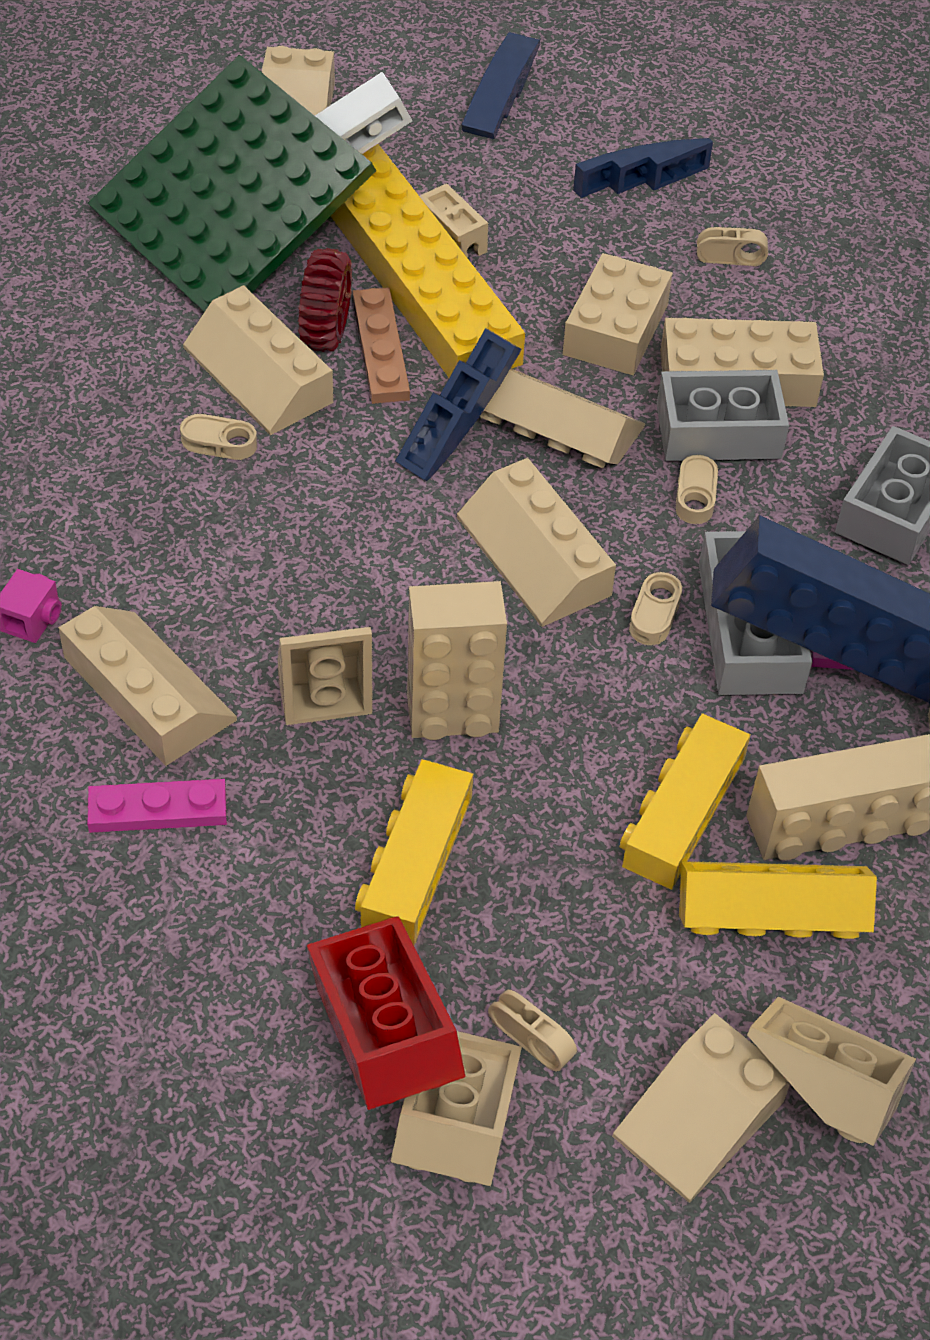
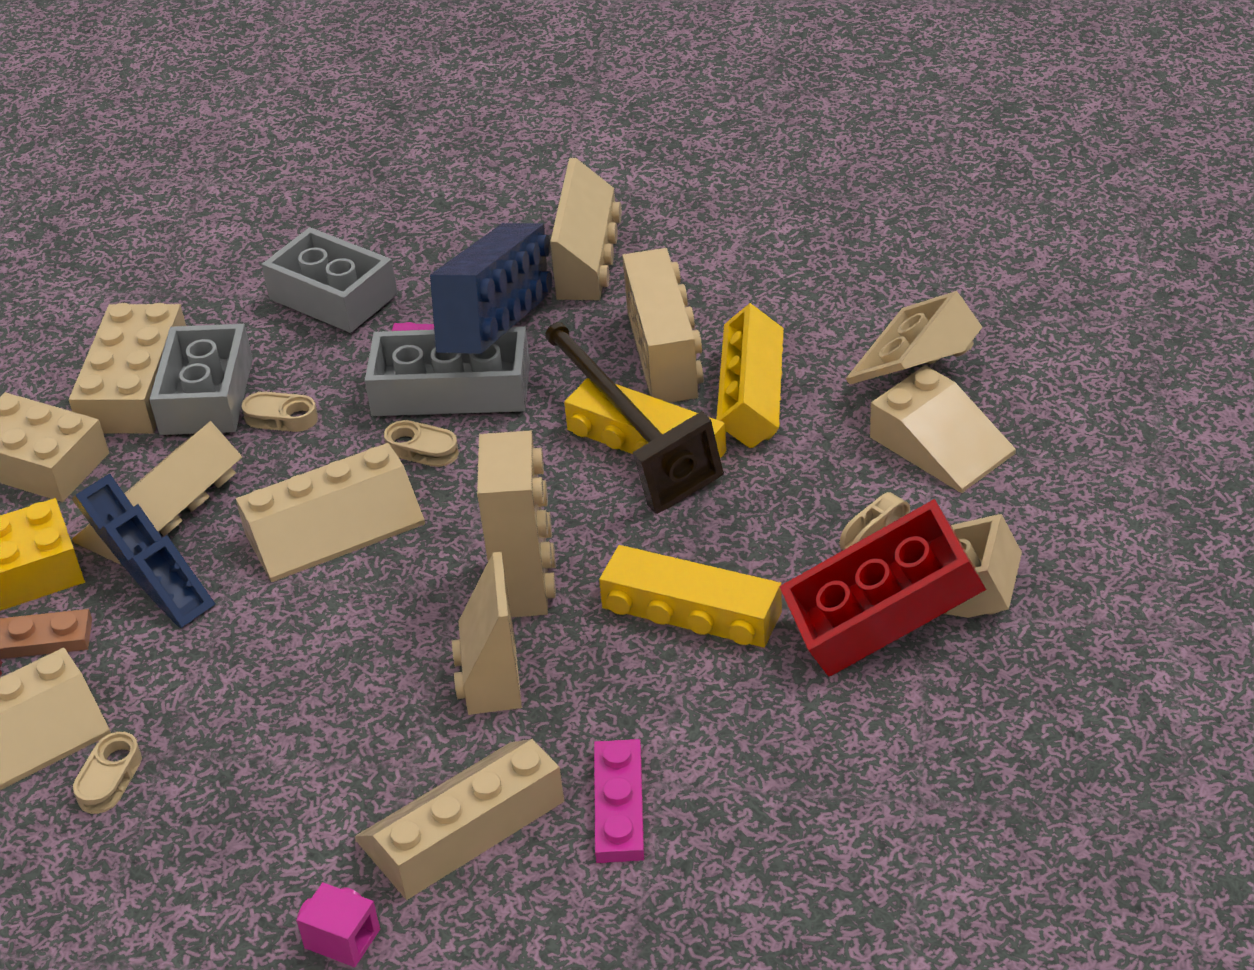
camera: 80 degrees left, 10 degrees down
none -> dark brown tile [545,322,724,514]

